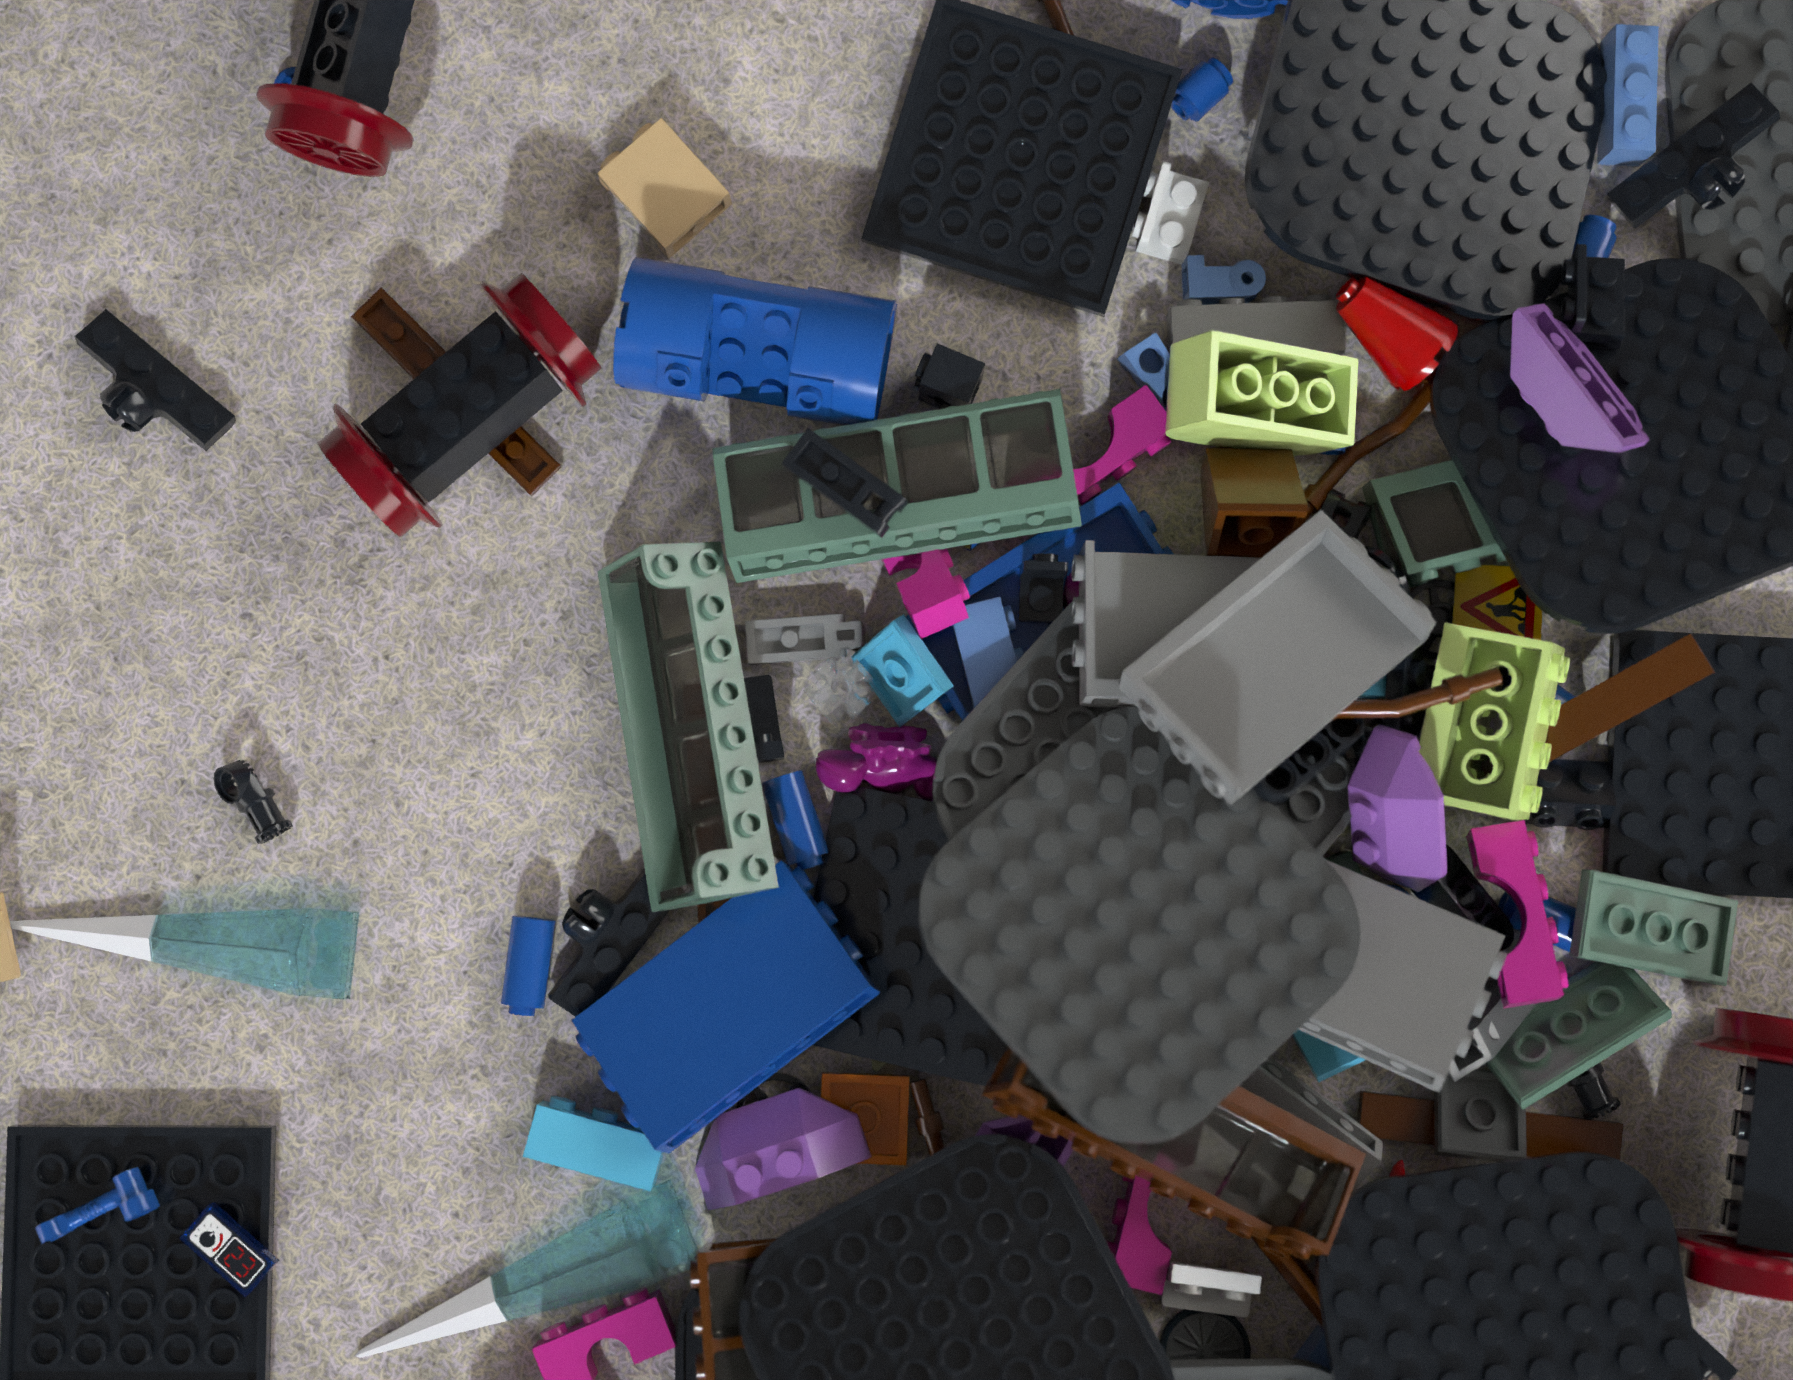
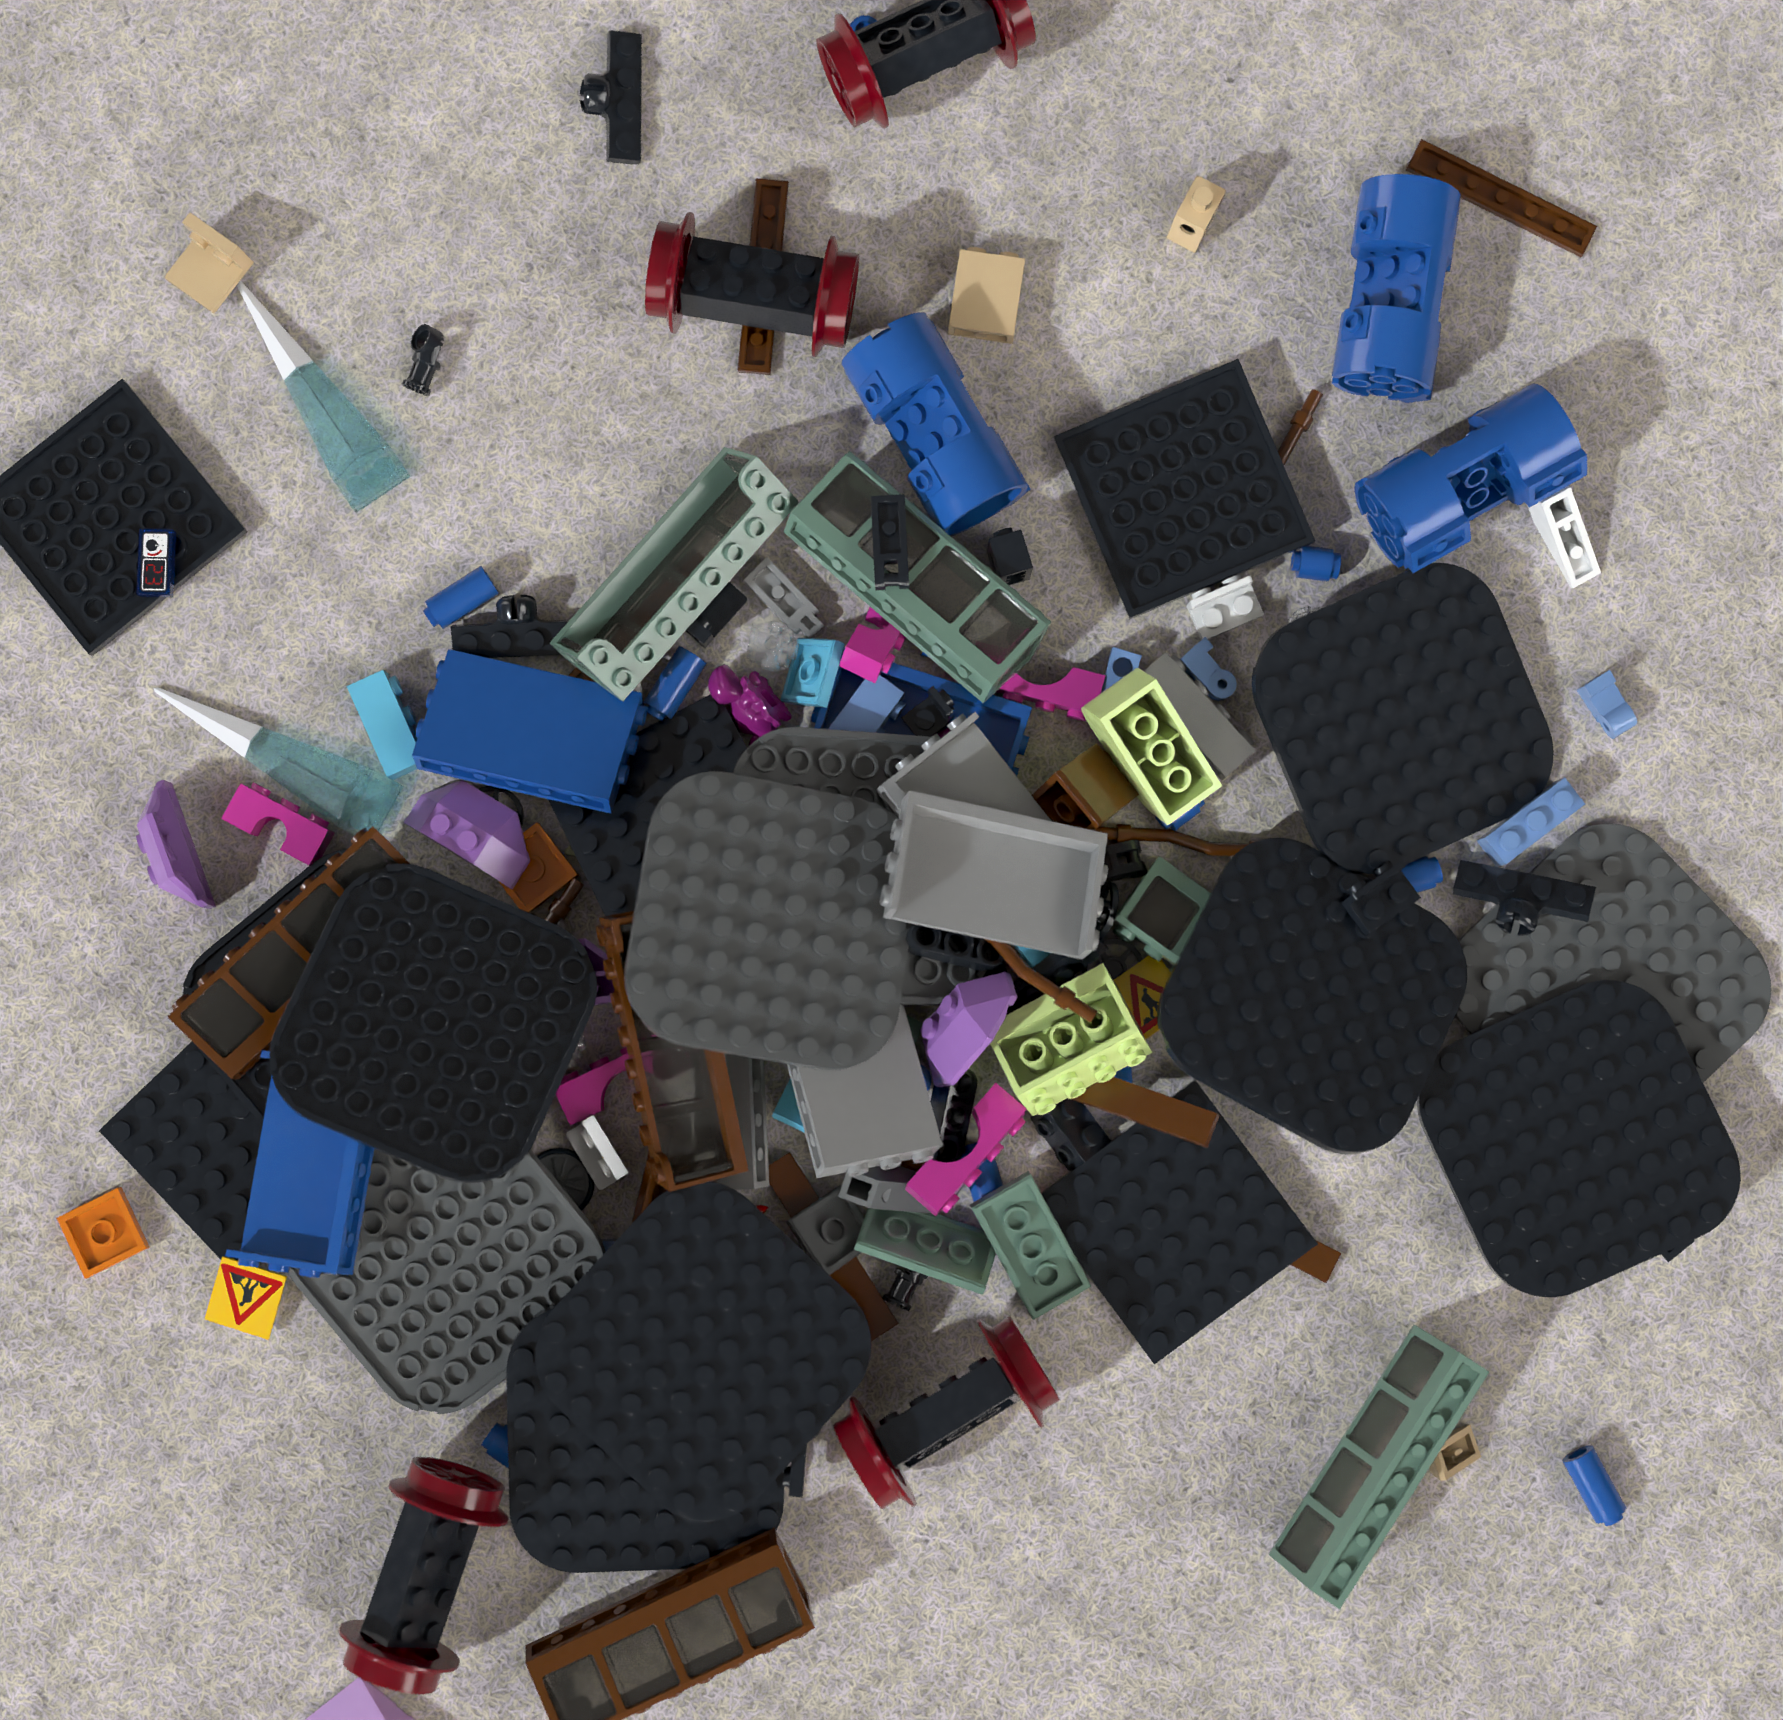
camera: 55 degrees right, 0 degrees up
blue brick [35,1167,160,1244] -> none
red cone [1336,276,1458,391] -> none
medium lavender wedge [1510,303,1649,452] -> none

